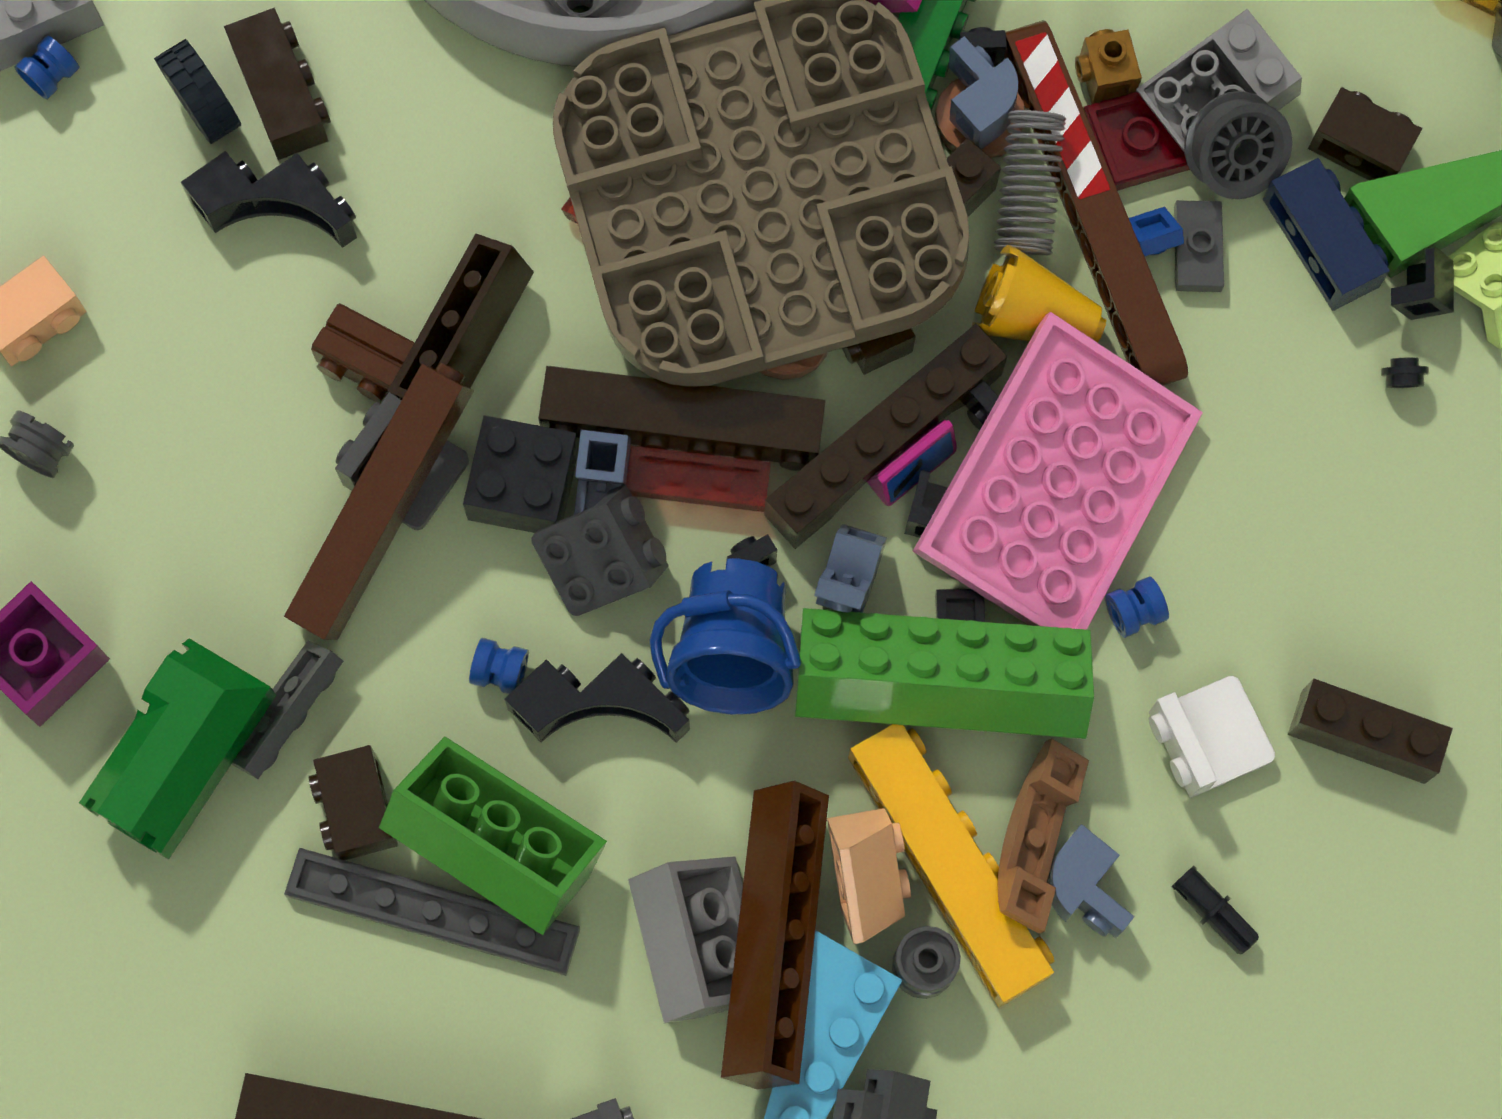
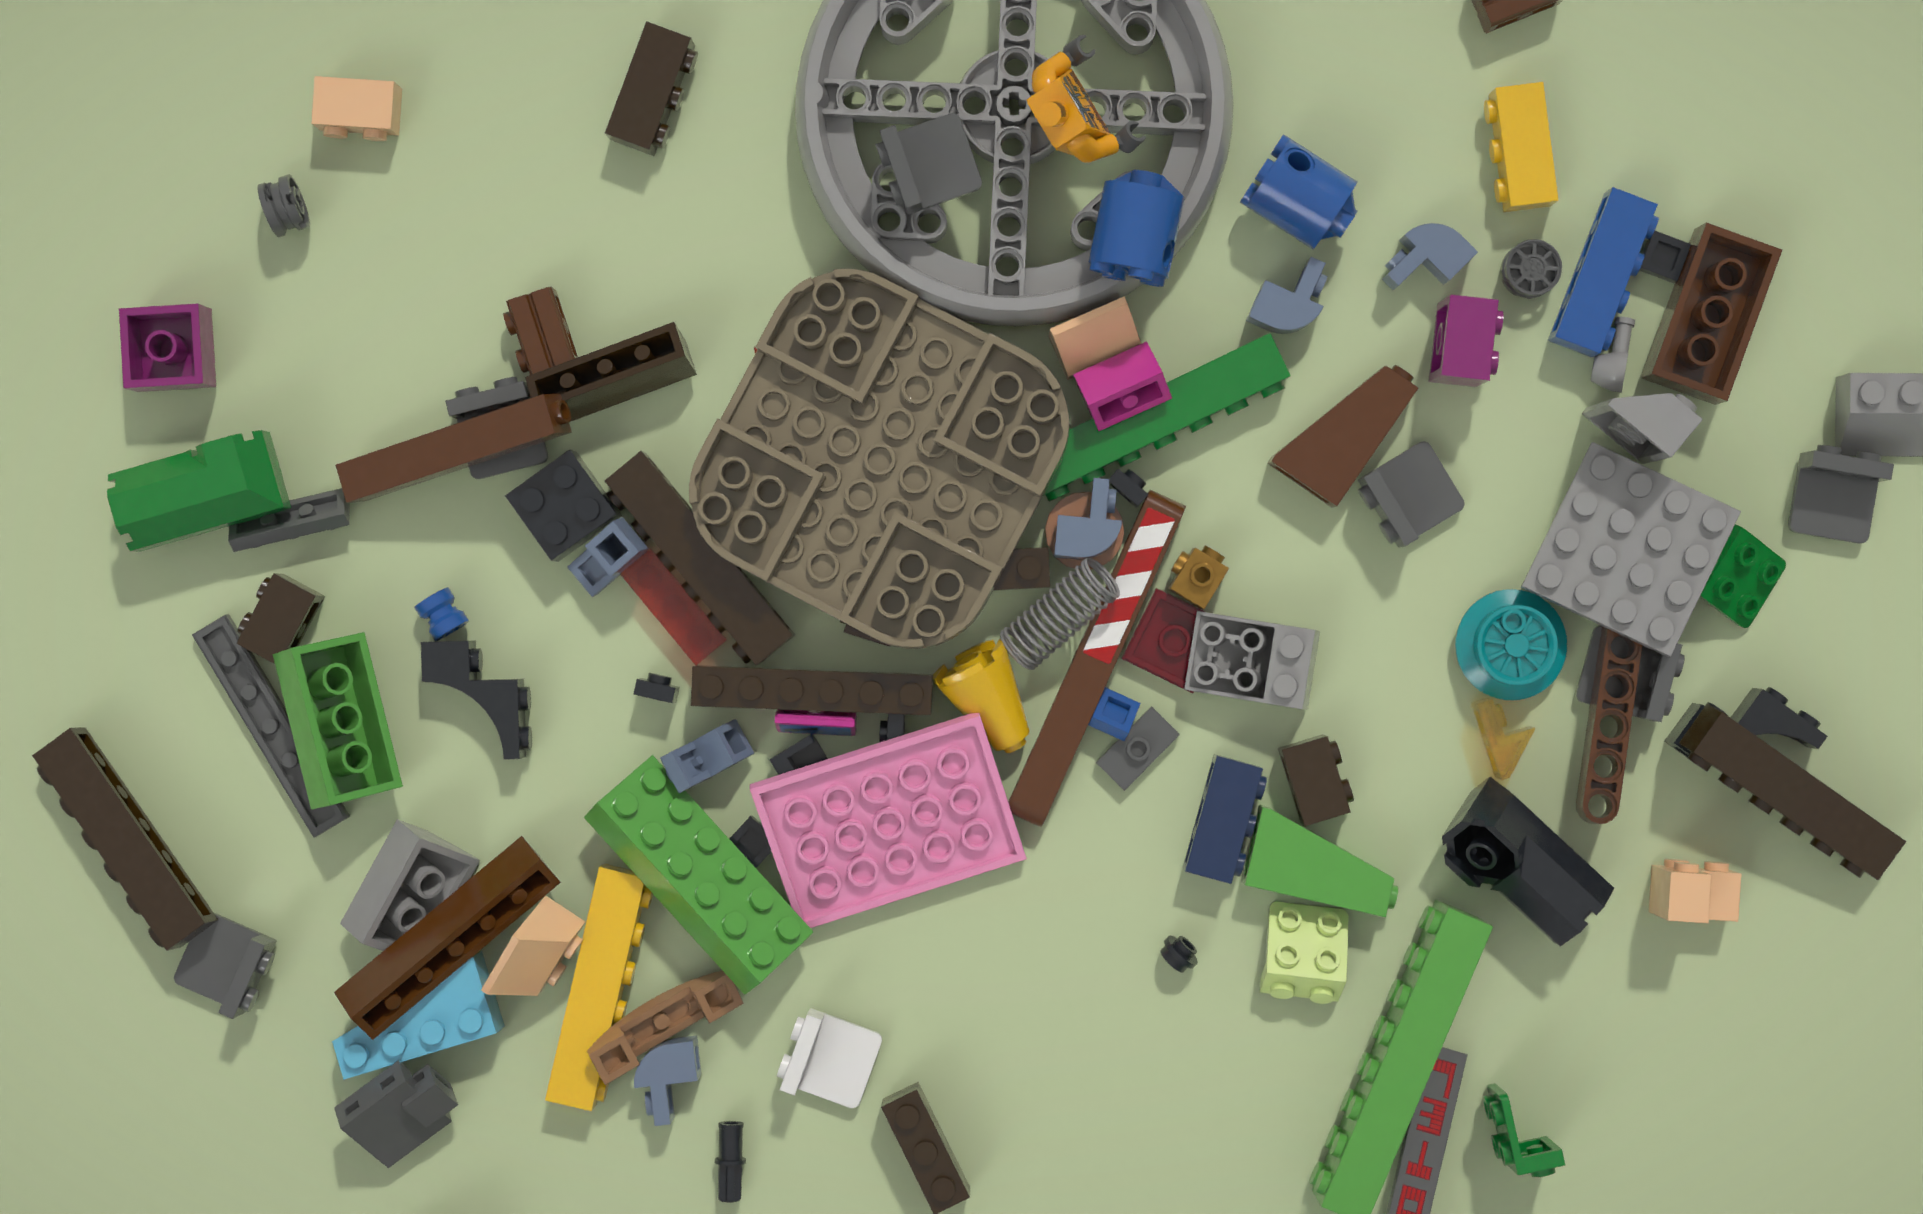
camera: 45 degrees right, 15 degrees up
black wheel [154,39,241,144] -> none
black arch [181,151,357,248] -> none
dark grey bracket [531,484,669,616] -> none
blue piece [649,558,801,715] -> none
dark grey wheel [892,926,961,999] -> none
blue wheel [1105,576,1169,638] -> none
dark grey wheel [1184,91,1292,199] -> none
black panel [1391,247,1454,320] -> none

